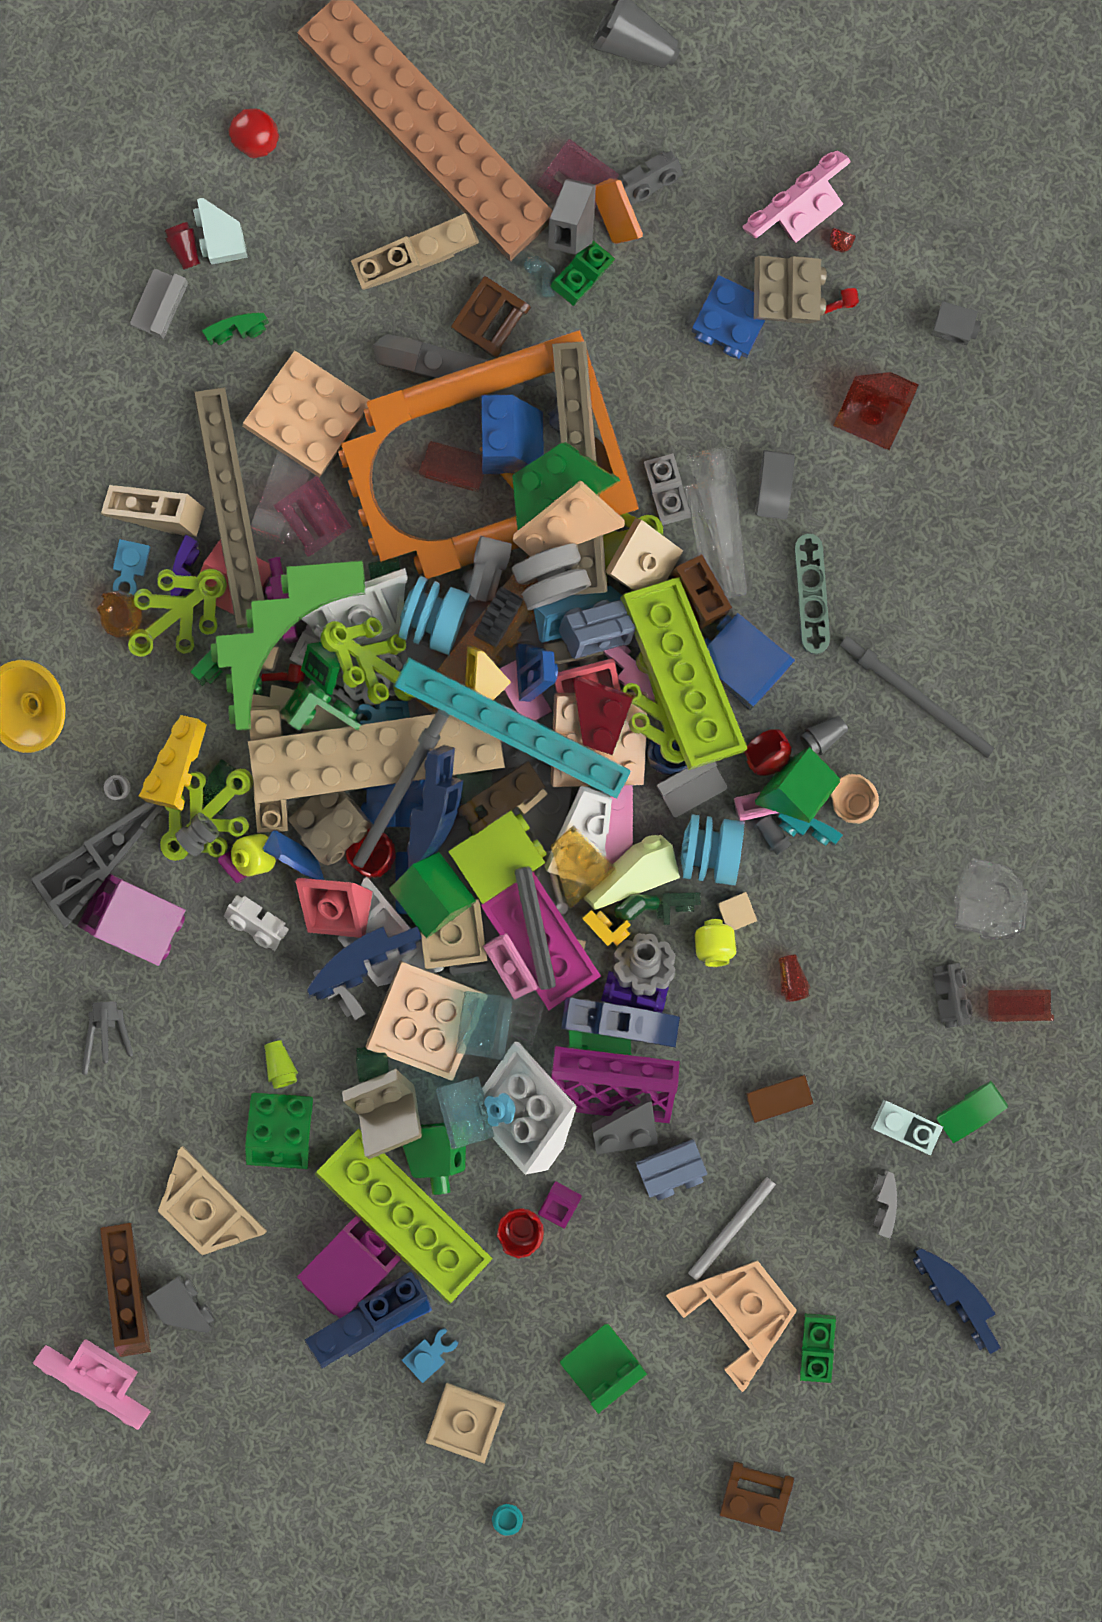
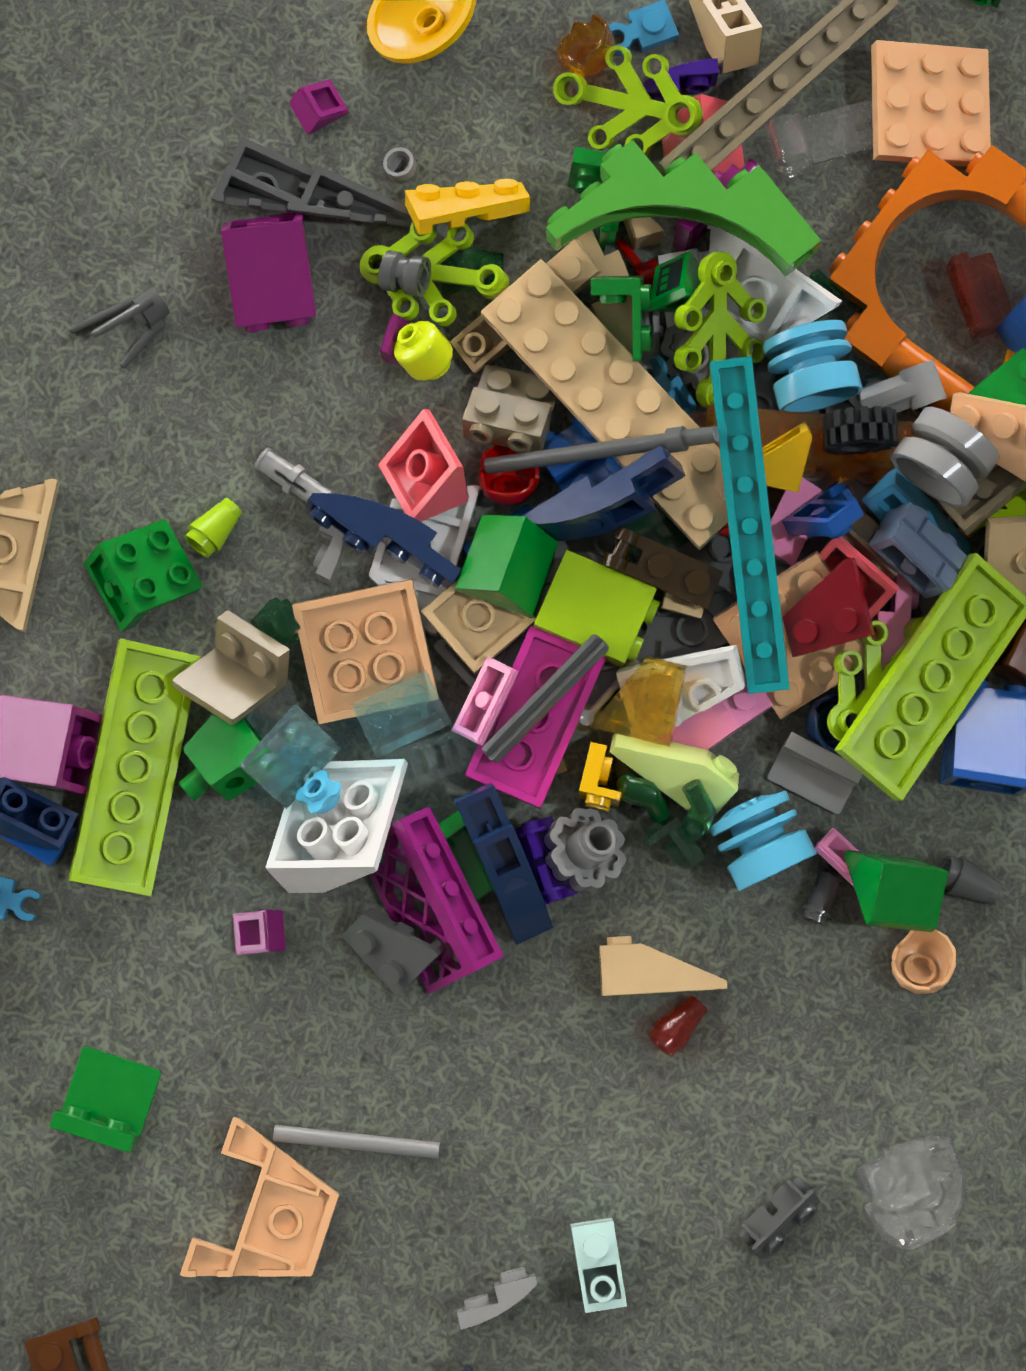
camera: 55 degrees right, 5 degrees down
white hinge [224,895,289,951] -> none
blue slope [263,830,324,880] -> none
clear pink plate [273,476,351,557] -> none
red hair [497,1208,544,1258] -> none
sand blue brick [635,1139,707,1201] -> none
neon yellow head [694,919,737,967] -> none
tan slope [717,892,757,930] -> none
red hair [744,729,792,776] -> none
reddish brown slope [745,1074,814,1123] -> none
teal slope [777,813,843,846] -> none
green slope [800,1313,836,1383] -> none
green slope [936,1081,1008,1144] -> none
clear red panel [987,990,1054,1022] -> none
none -> light grey pin [254,447,335,503]
none -> magenta slope [289,79,349,135]
none -> tan slope [598,936,728,996]
none -> clear green arm [680,779,716,842]

